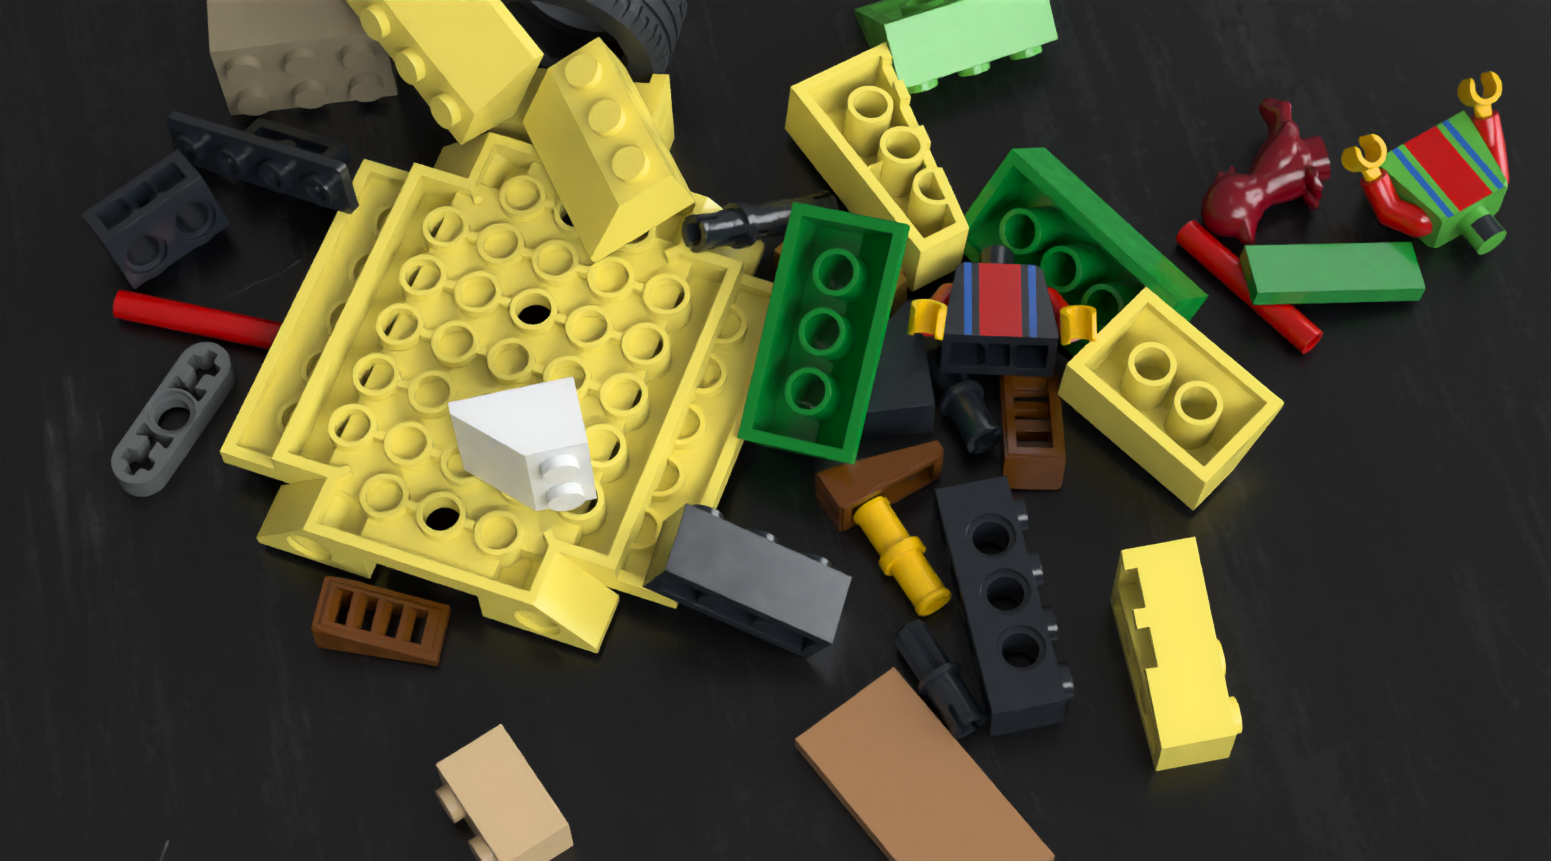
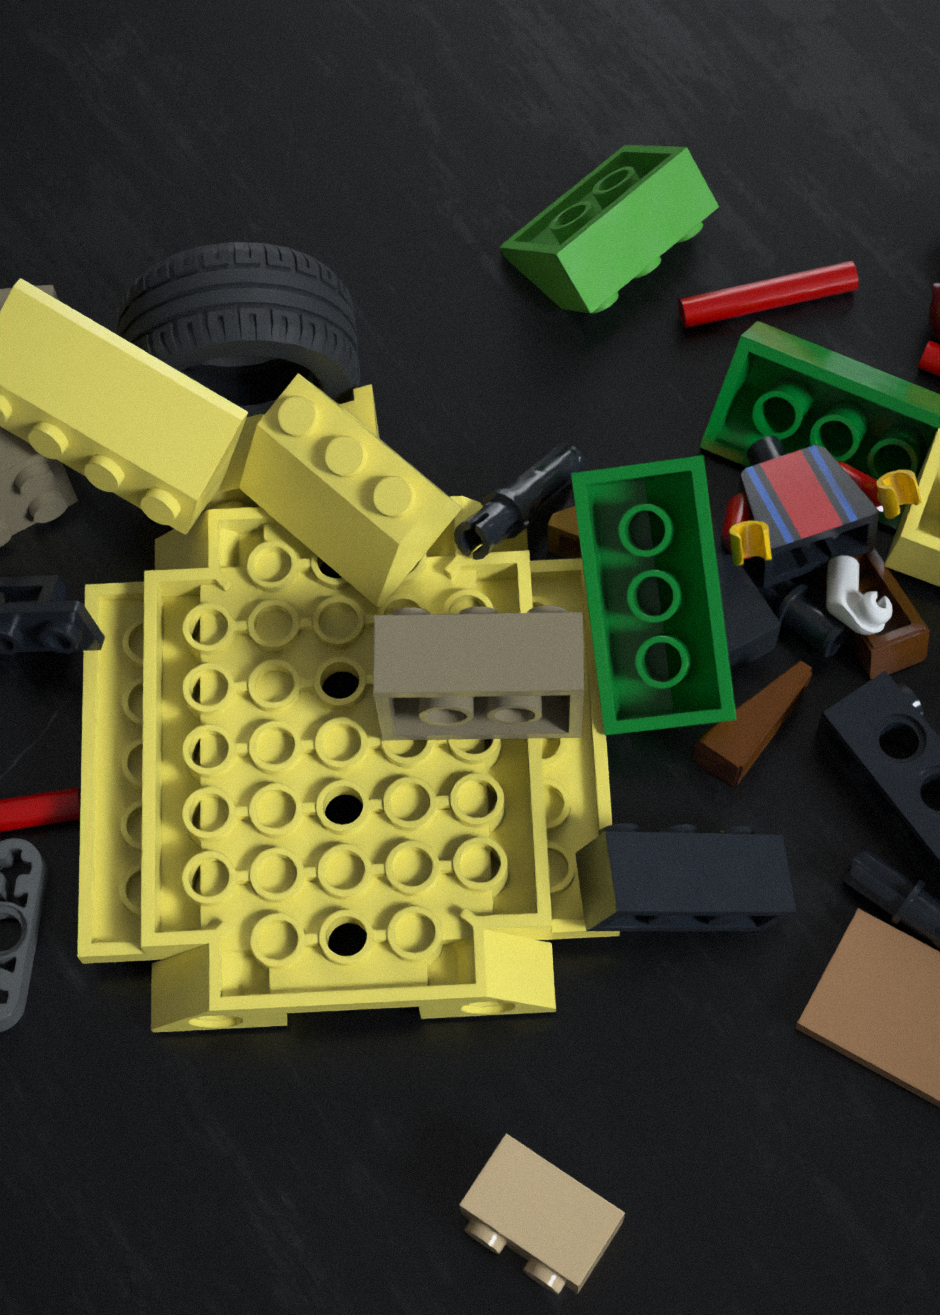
camera: 20 degrees left, 5 degrees up
reddish brown slope [311,576,451,666] -> none
white slope [448,376,597,511] -> none
light yellow wedge [785,42,969,292] -> none
yellow pin [853,496,952,617] -> none
none -> dark tan brick [373,605,585,741]
none -> red piece [678,261,859,328]
none -> white arm [826,556,893,635]

